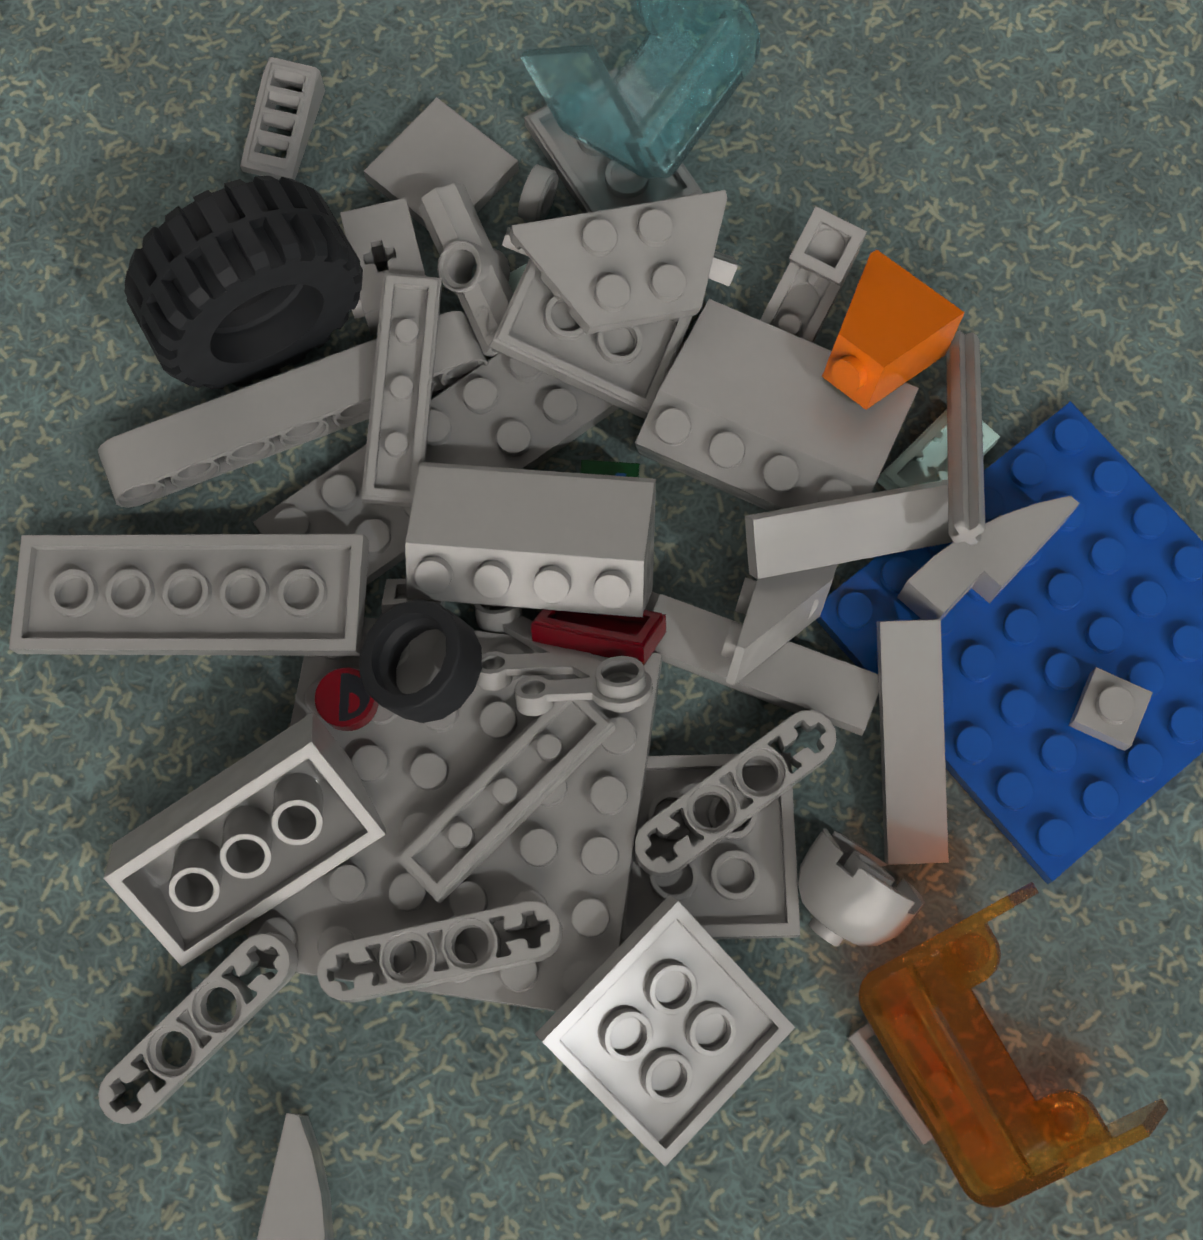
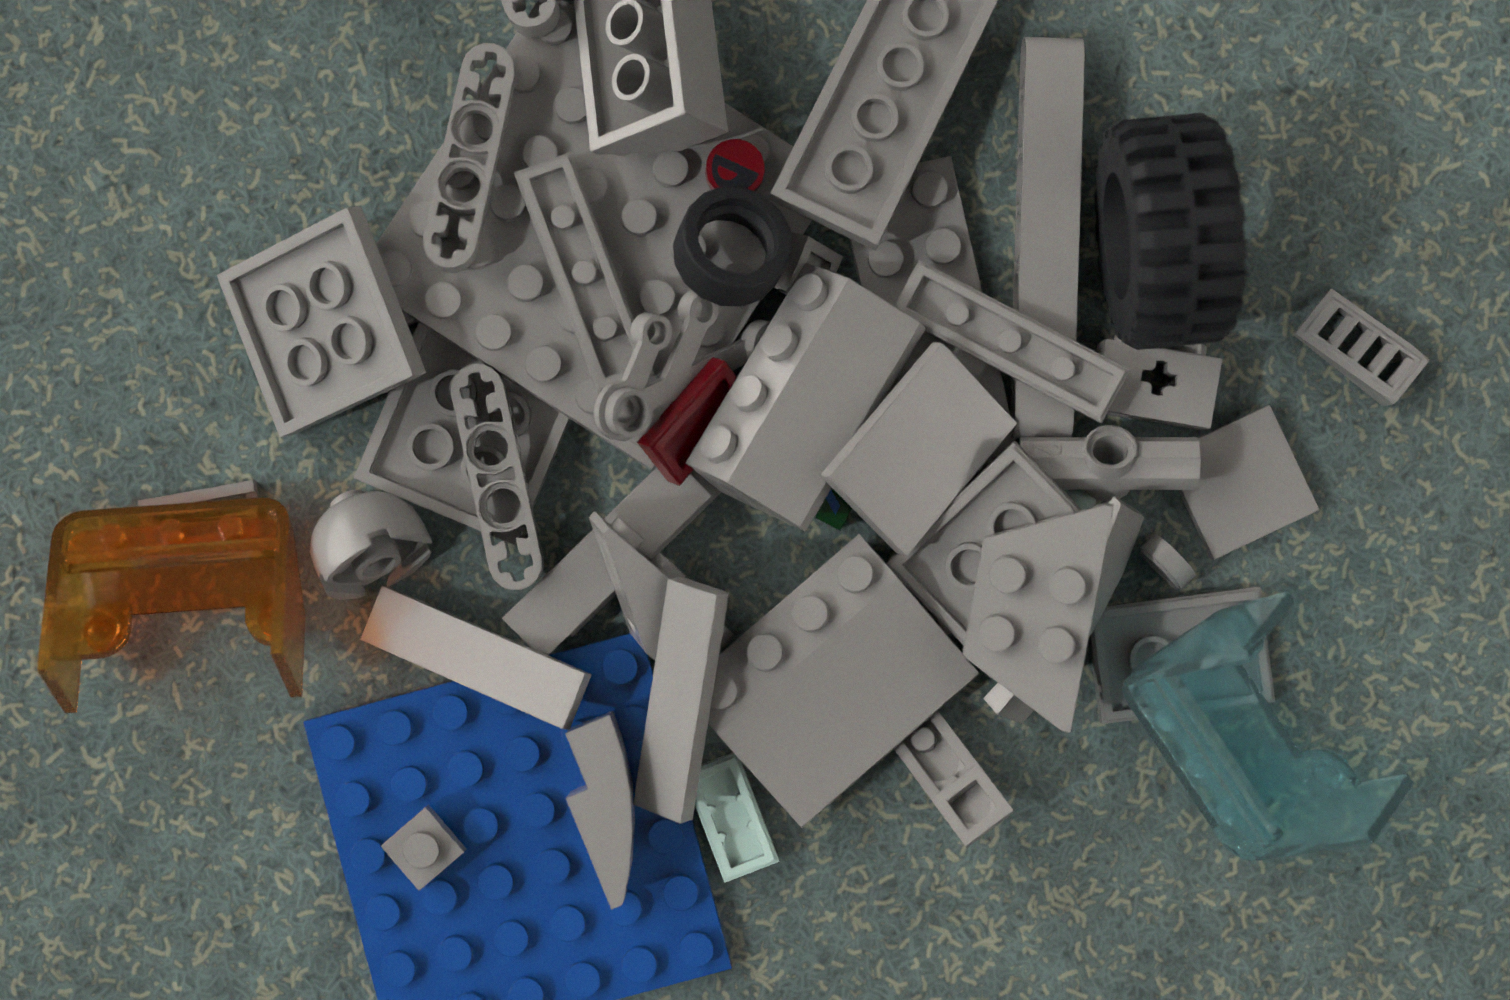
camera: 115 degrees right, 15 degrees up
orange slope [822,250,965,410] -> none
light grey axle [946,330,986,546] -> none
none -> light grey tile [820,342,1017,556]

